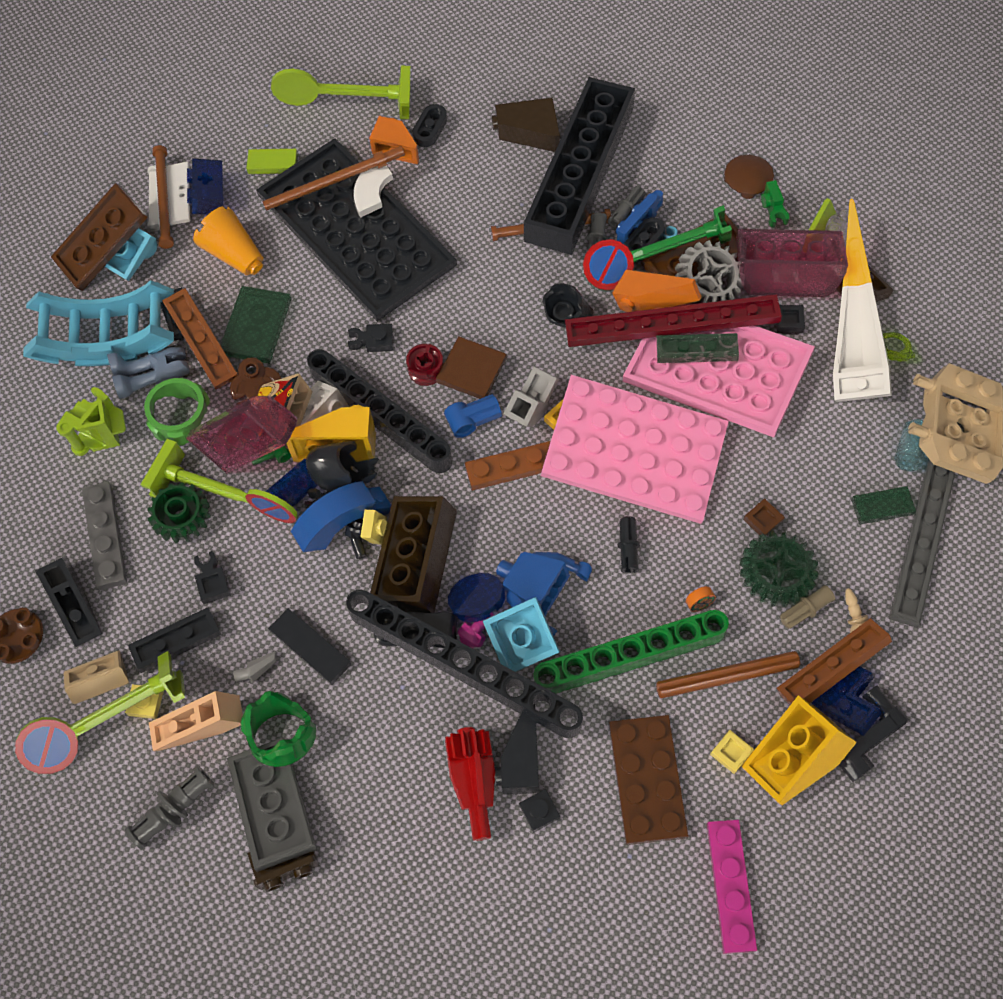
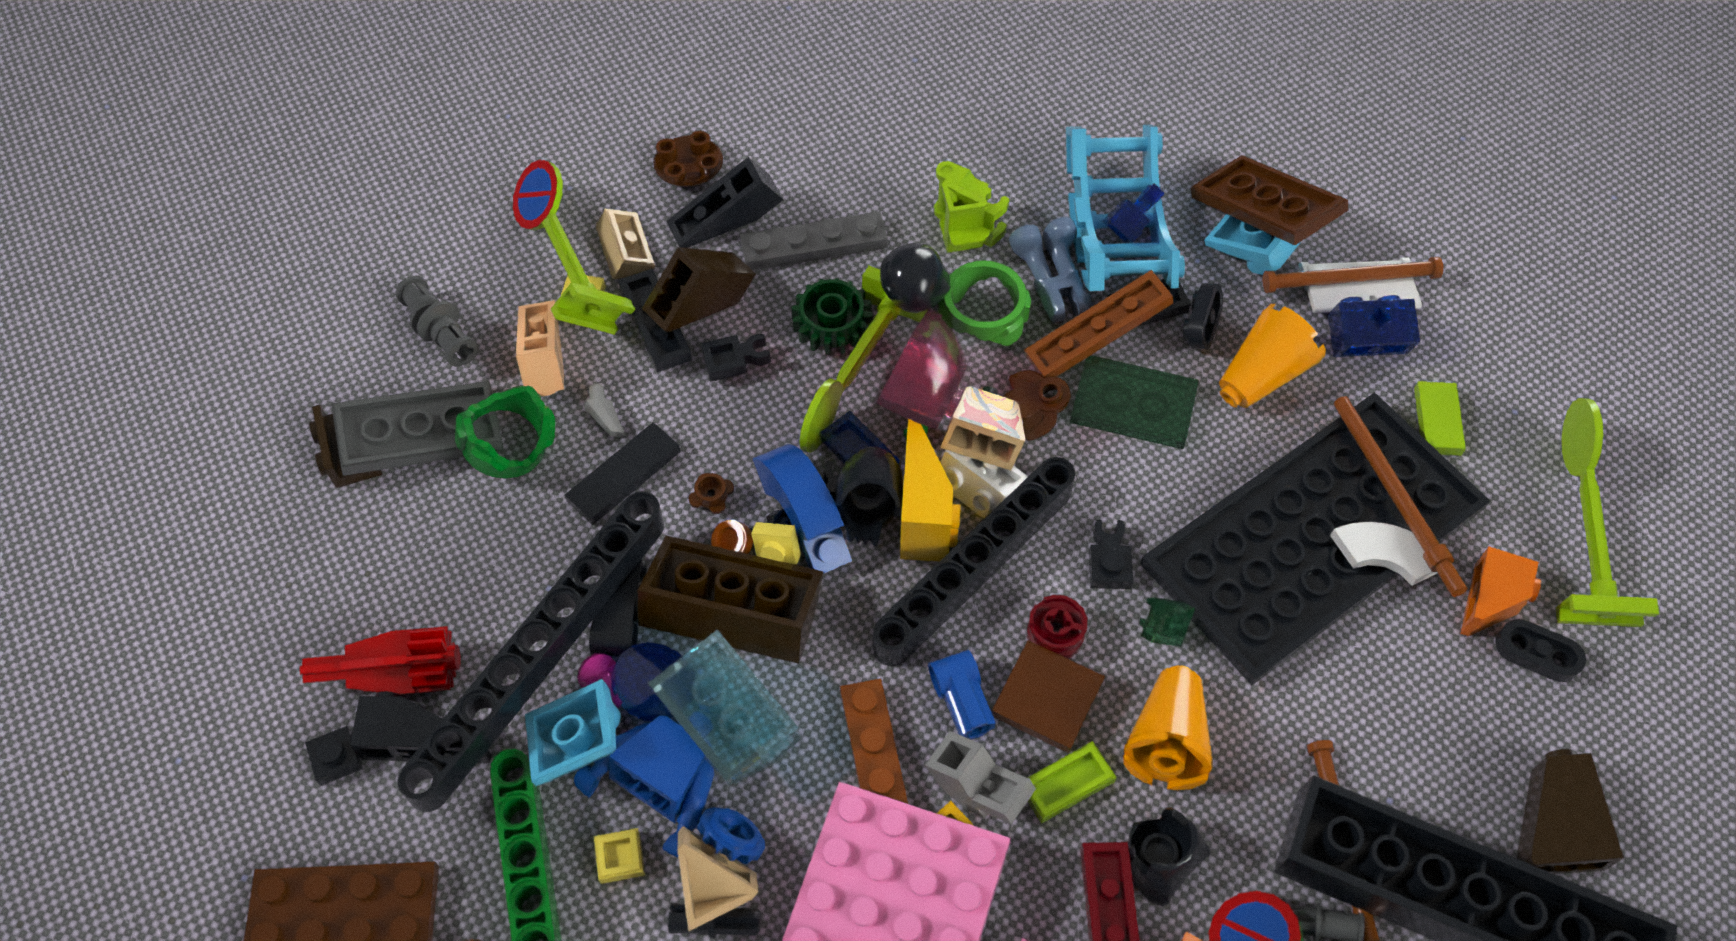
camera: 90 degrees right, 5 degrees down
none -> light yellow tile [594,828,645,884]
none -> dark brown slope [642,247,756,332]
none -> clear light blue slope [648,630,800,786]
none -> tan slope [677,826,759,931]
none -> reddish brown plate [688,473,734,514]
none -> blue gear [697,807,765,864]
none -> orange tile [711,520,753,554]
none -> black helmet [880,243,951,313]
none -> lime tile [1027,741,1117,824]
none -> clear blue piece [1102,183,1165,243]
none -> light orange cone [1123,665,1213,790]
none -> clear green tile [1139,597,1195,647]
none -> black plate [1183,283,1223,350]

